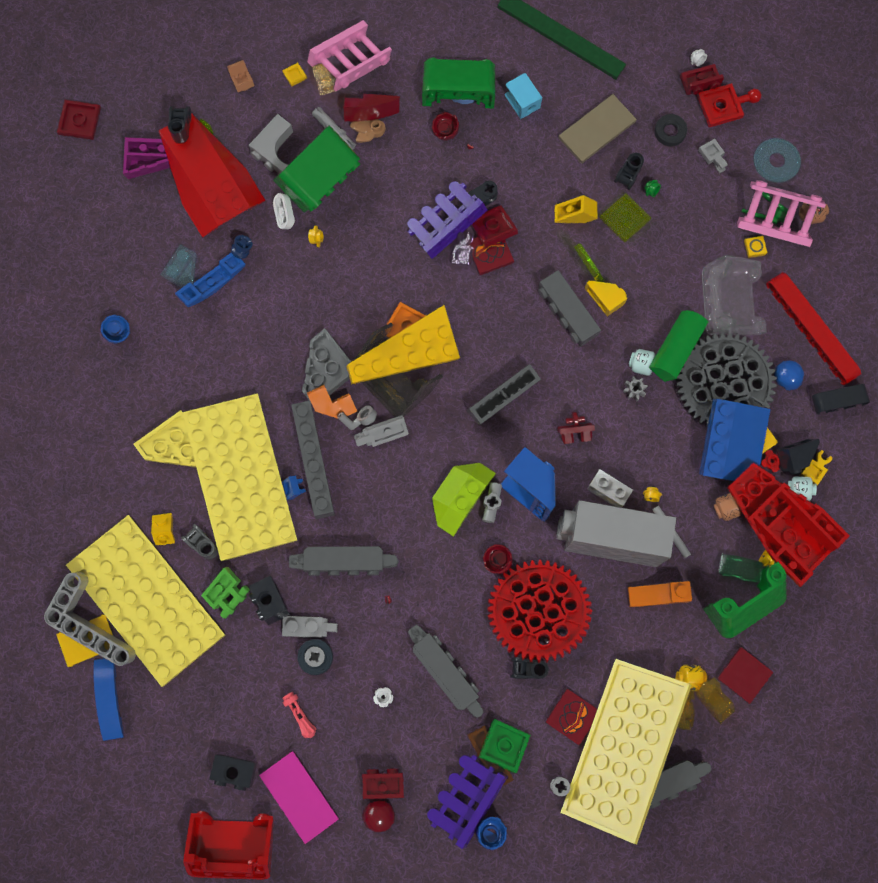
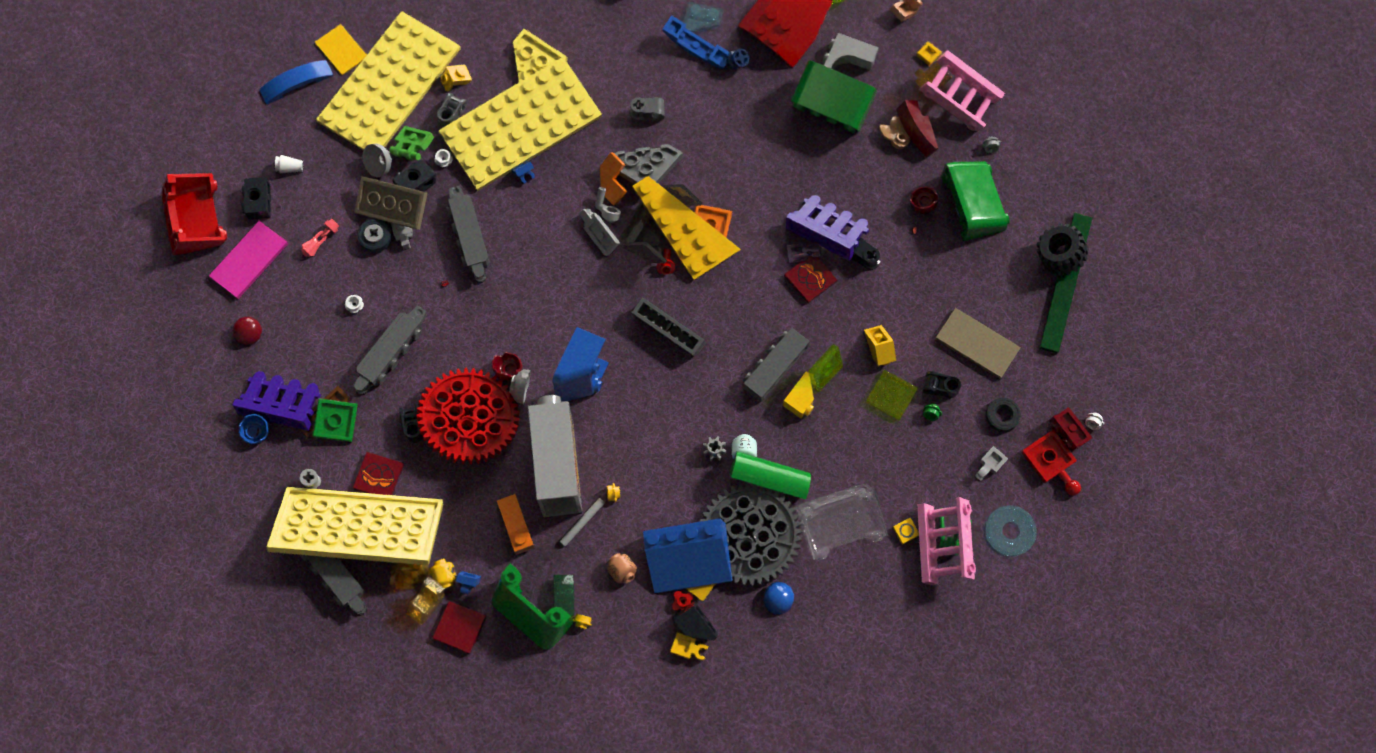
camera: 75 degrees right, 5 degrees down
light grey beam [44,572,136,666] -> none
white plate [273,193,295,230] -> none
dark grey arch [291,401,335,519] -> none
yellow plate [308,226,324,247] -> none
light grey pin [312,107,356,150] -> none
dark red bracket [362,769,404,799] -> none
lime wedge [432,463,496,537] -> none
dark red tile [471,205,518,248] -> none
light grey axle [482,483,502,523] -> none
medium azure piece [505,73,542,119] -> none
dark red hips [557,412,595,444] -> none
white brick [587,470,633,508] -> none
red wedge [728,463,850,587] -> none
red beam [766,272,861,385] -> none
light aqua head [788,476,817,501] -> none
nougat head [799,203,829,224] -> none
black beam [811,384,870,415] -> none
none -> white cone [275,155,303,173]
none -> dark tan tile [354,176,428,230]
none -> light grey piece [363,143,392,177]
none -> white plate [434,149,453,167]
none -> blue tile [456,571,481,594]
none -> light grey piece [509,369,531,404]
none -> dark grey piece [630,97,665,121]
none -> red plate [657,249,675,275]
none -> light grey plate [983,137,1001,153]
none -> black tyre [1036,224,1088,276]

